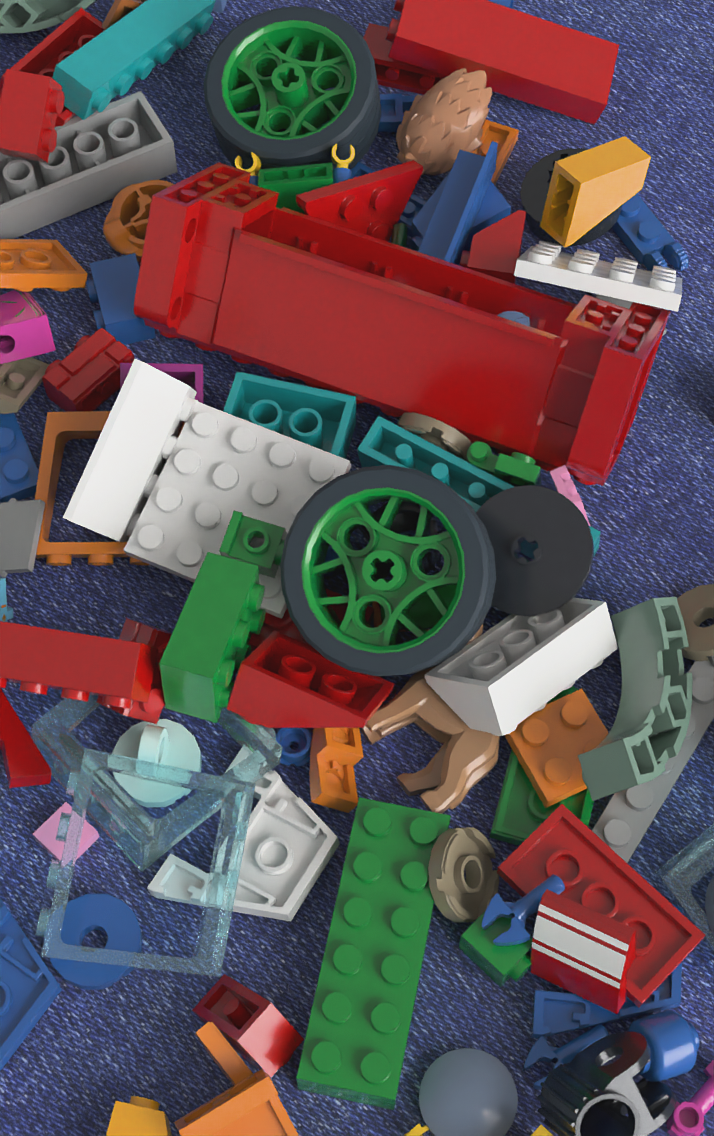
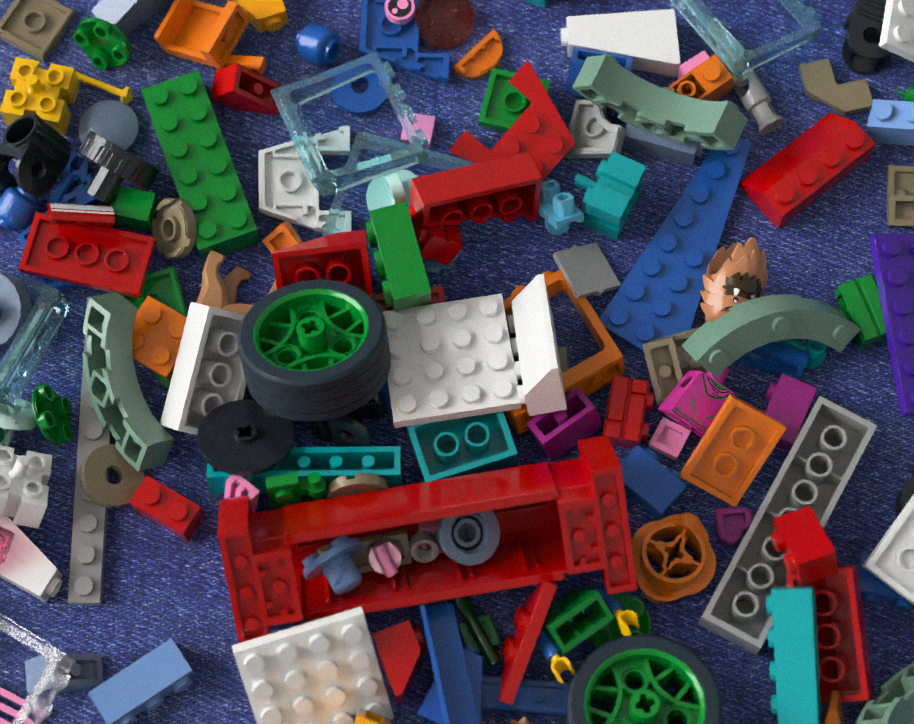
camera: 150 degrees right, 10 degrees up
green brick [219,510,287,578] -> none
blue bar [482,874,565,946] -> none
none -> black piece [78,130,160,205]
none -> red brick [129,475,205,542]
none -> blue head [295,23,341,66]
none -> bright pink tile [648,417,691,461]
none -> magenta tile [714,507,753,546]

